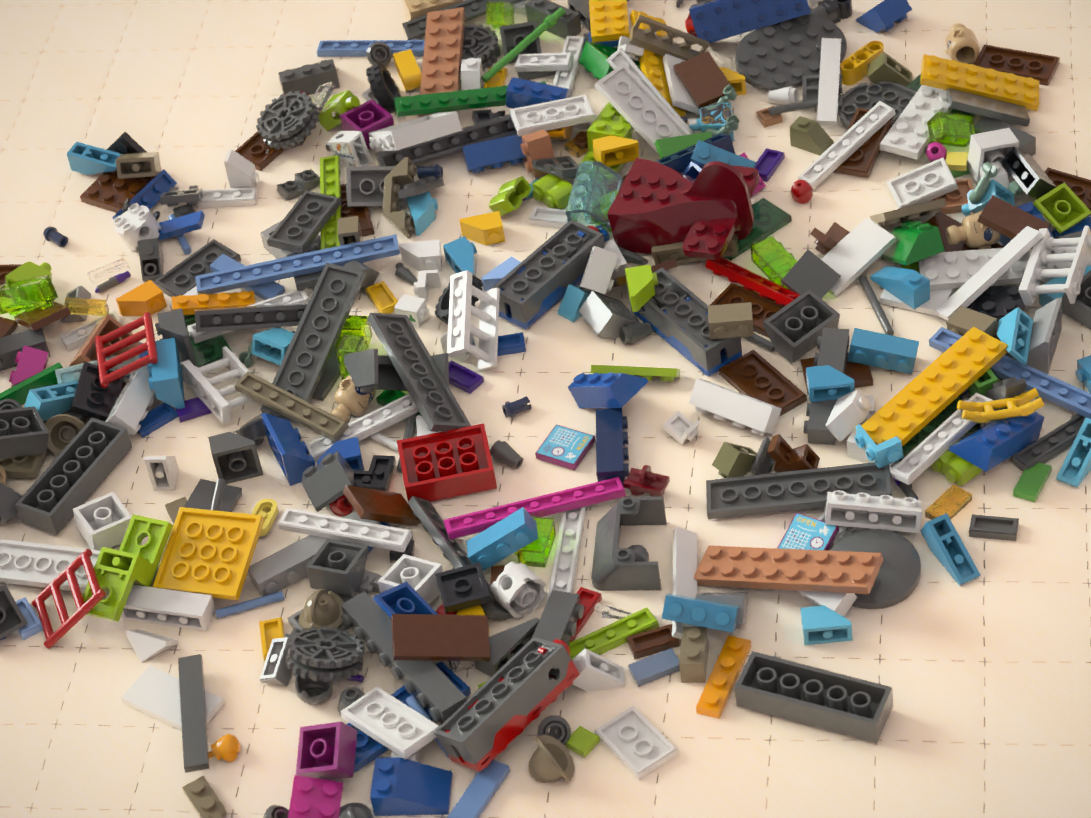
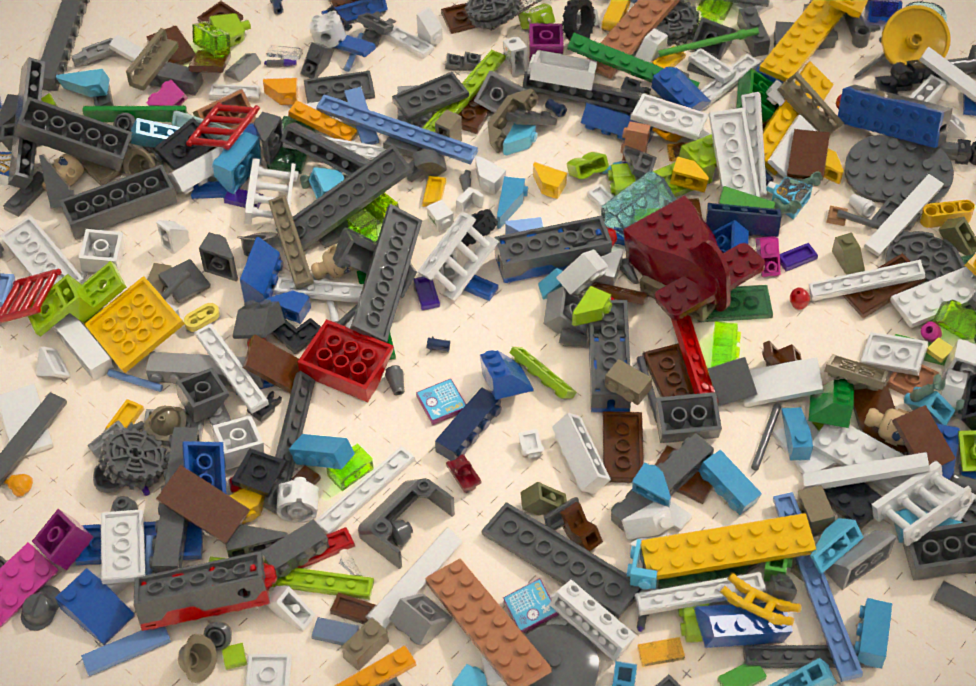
camera: 30 degrees right, 10 degrees up
clear yellow tile [64,297,109,316] -> none
dark pink tile [443,477,626,540] -> none
dark azure brick [661,593,740,633] -> none
dark azure brick [691,140,756,168] -> none

